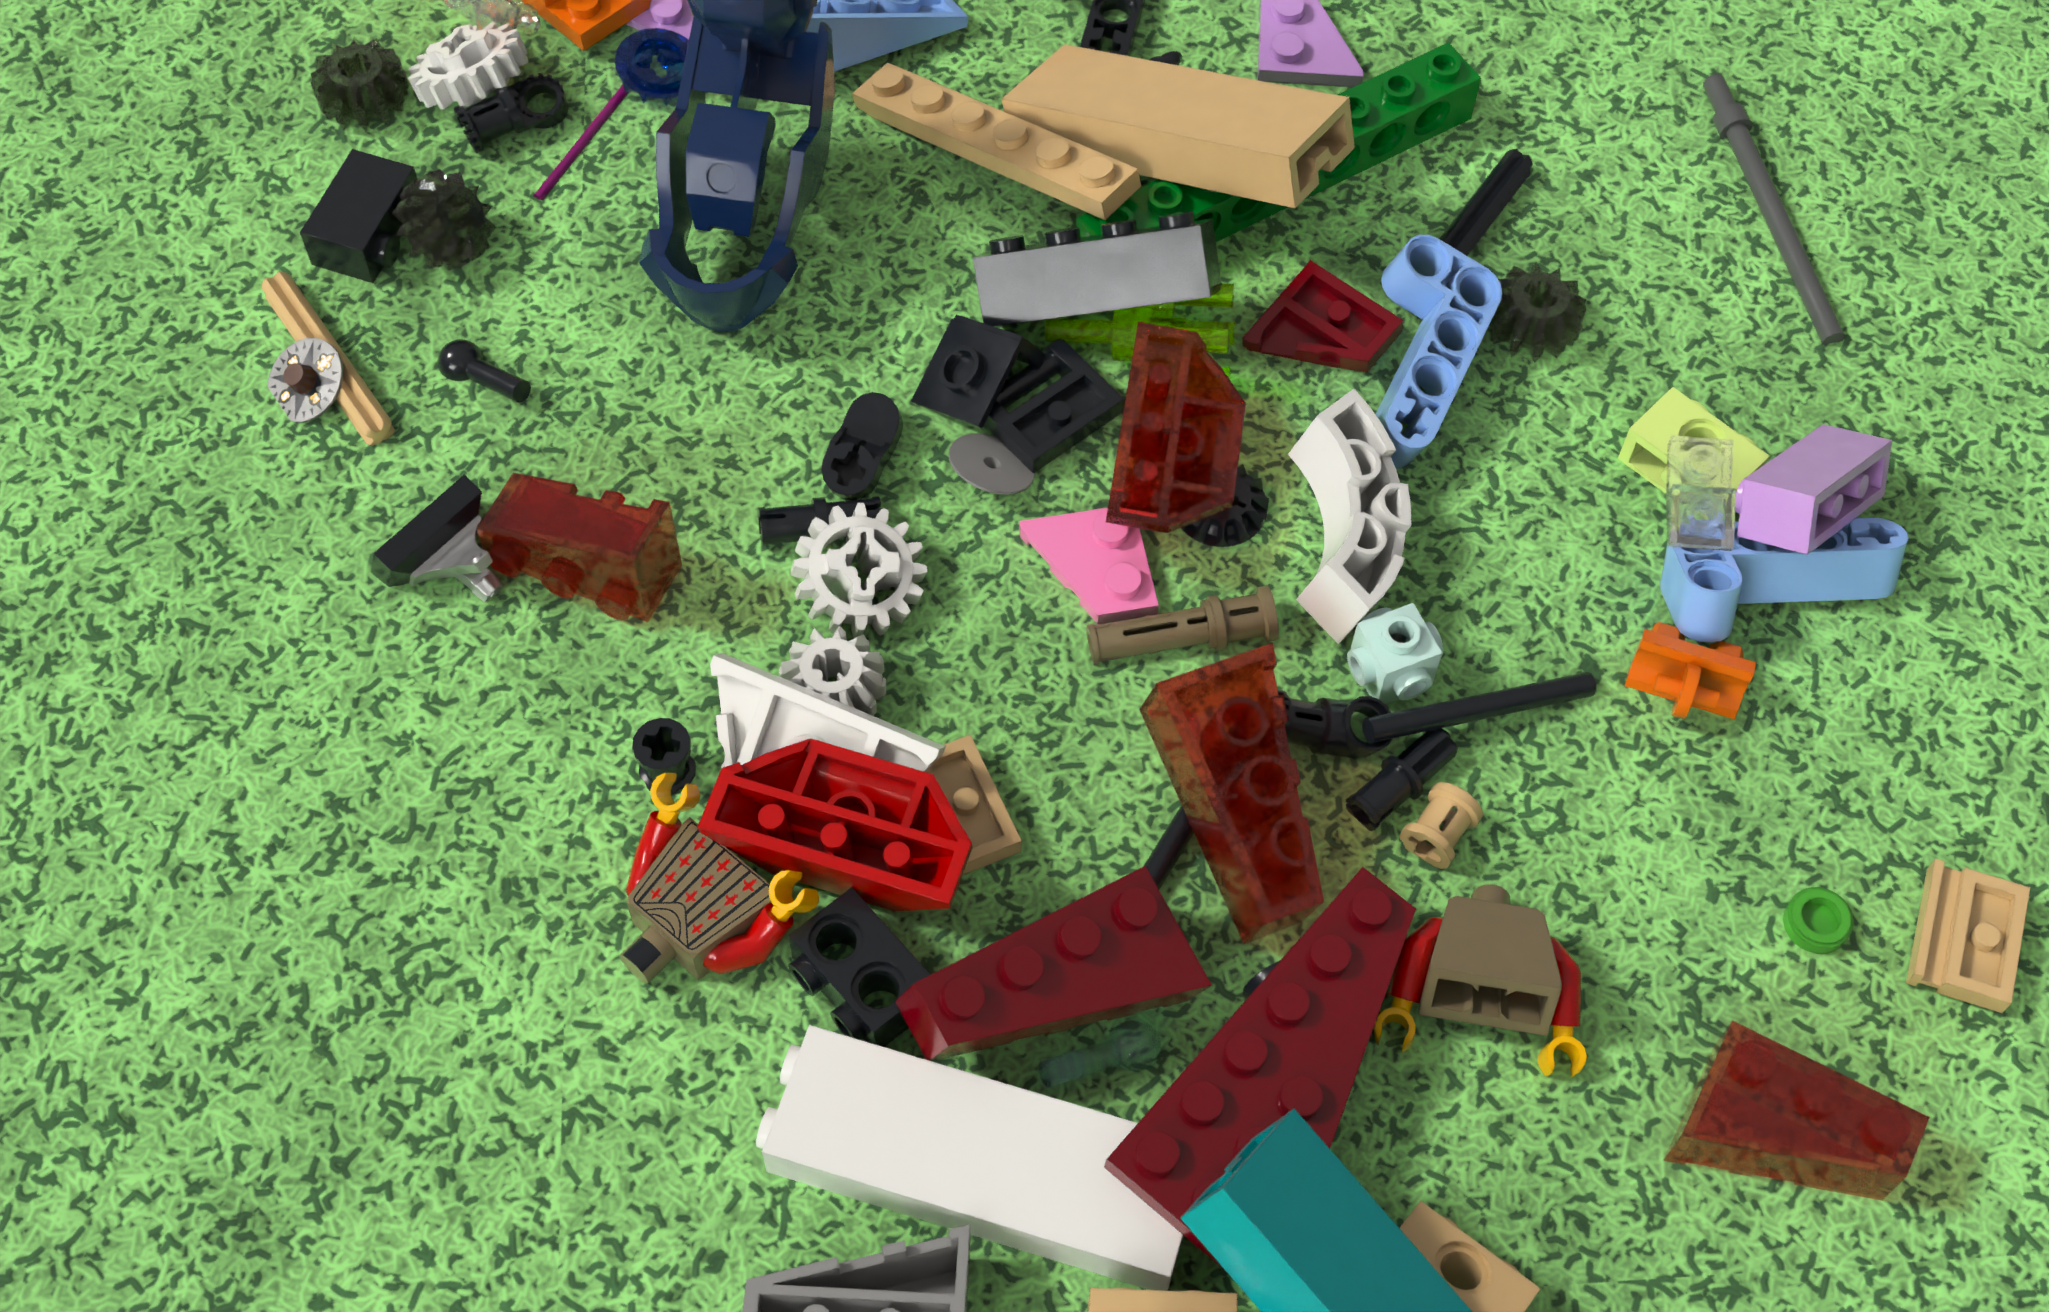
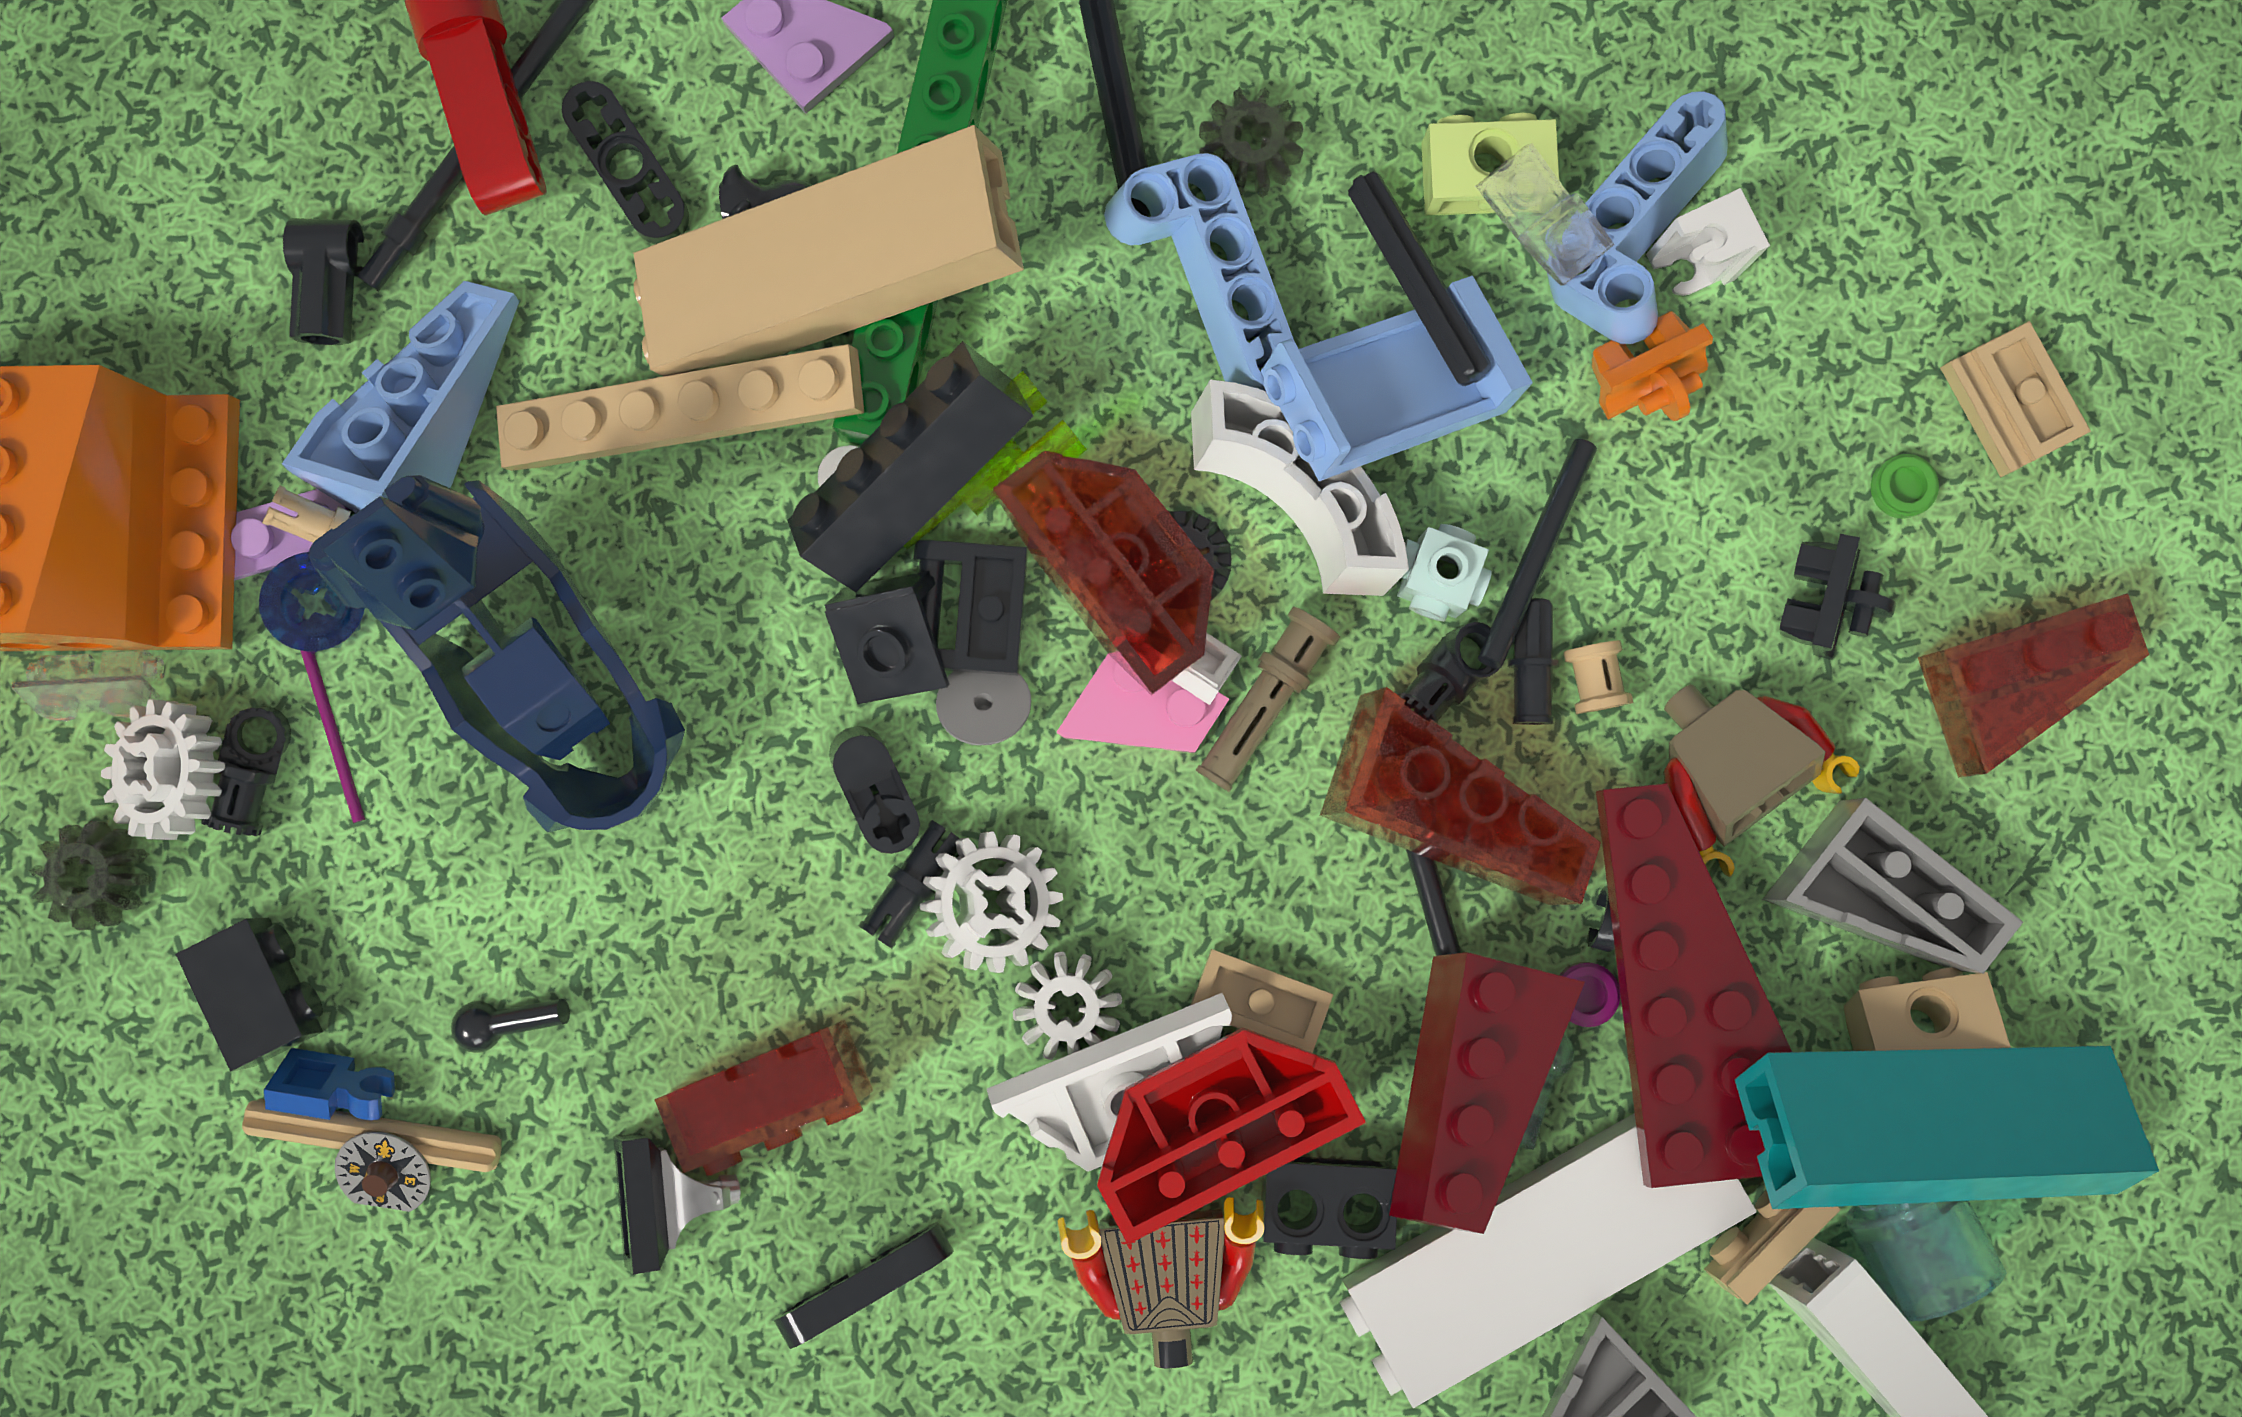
camera: 45 degrees left, 25 degrees up
clear smoke gear [392,169,496,271] -> none
black bush [632,718,696,795] -> none
dark red wing [1242,260,1403,372] -> none
lavender brick [1734,424,1892,555] -> none
none -> blue plate [264,1048,395,1120]
none -> black beam [773,1222,954,1349]
none -> white tile [1156,622,1242,705]
none -> light blue panel [1261,276,1533,481]
none -> black axle [1348,171,1491,386]
none -> magenta tile [1559,962,1620,1027]
none -> white hinge [1646,188,1770,296]
none -> light grey wedge [1762,798,2023,974]
none -> black hips [1779,534,1896,660]

